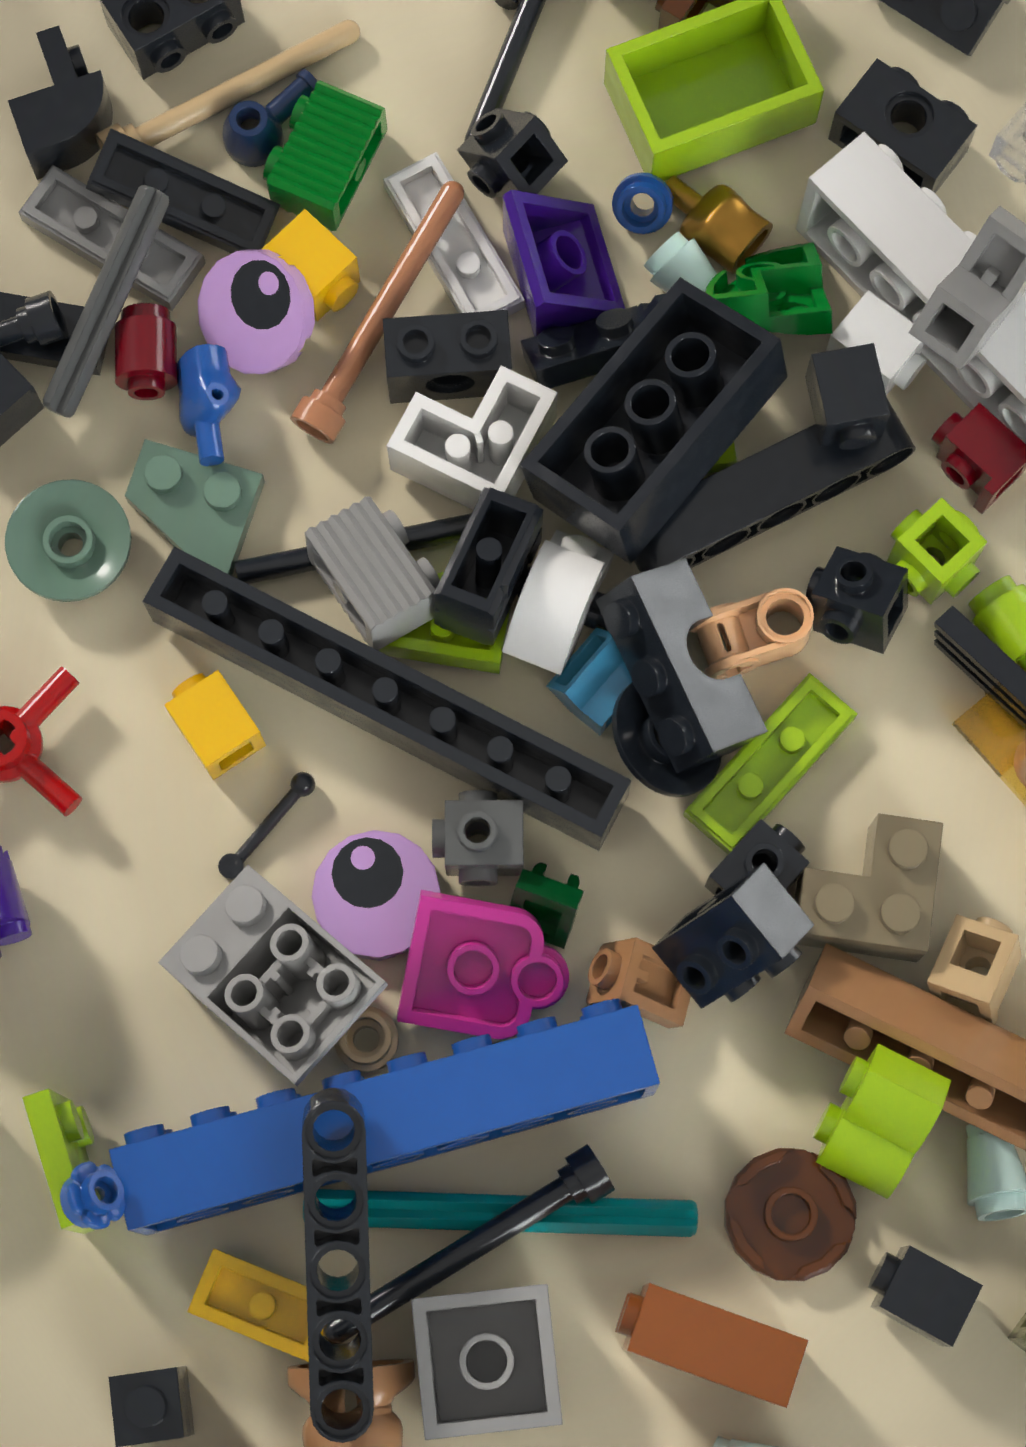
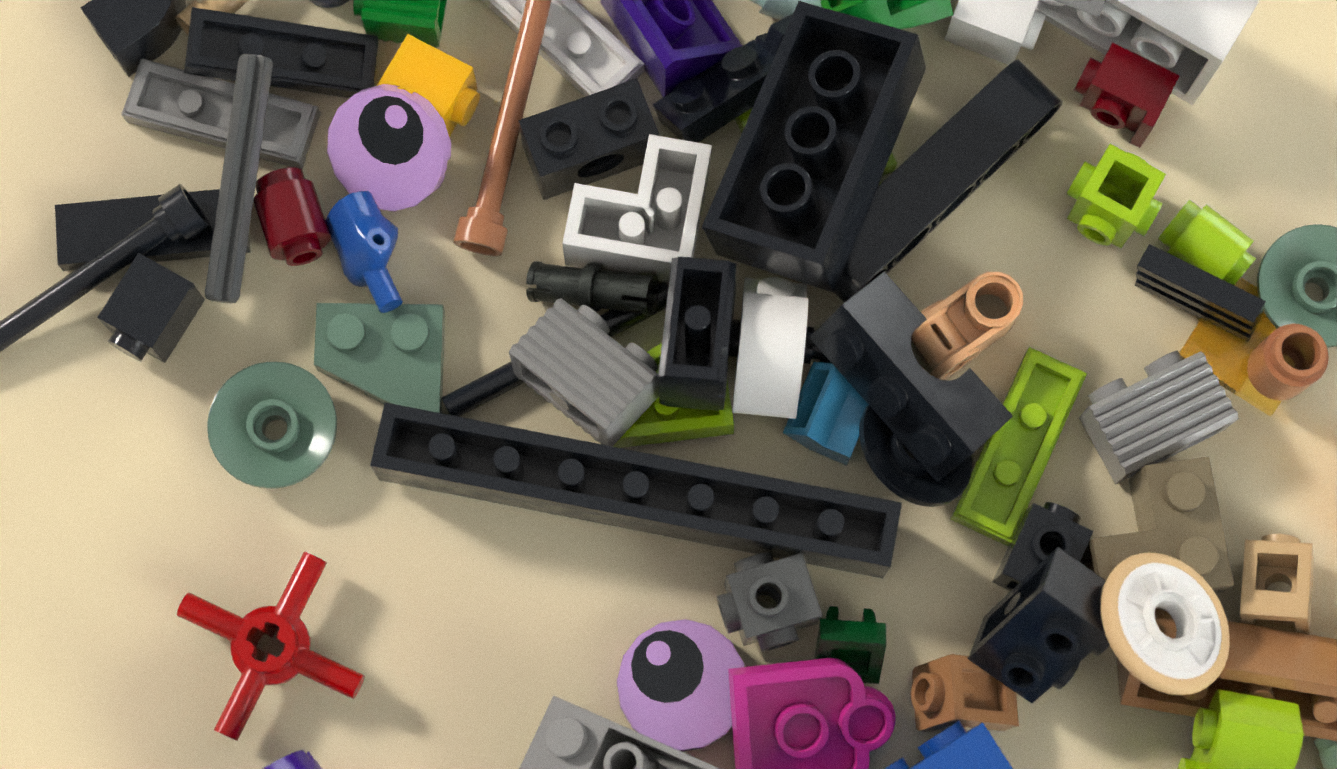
camera: 20 degrees left, 0 degrees up
yellow brick [164,670,266,780] -> none
black hinge [218,772,315,880] -> none
black brick [805,343,890,450] -> none
black brick [806,546,908,654] -> none
none -> pearl dark grey pin [526,261,659,316]
none -> light grey brick [1079,350,1239,484]
none -> white wheel [1101,553,1230,695]

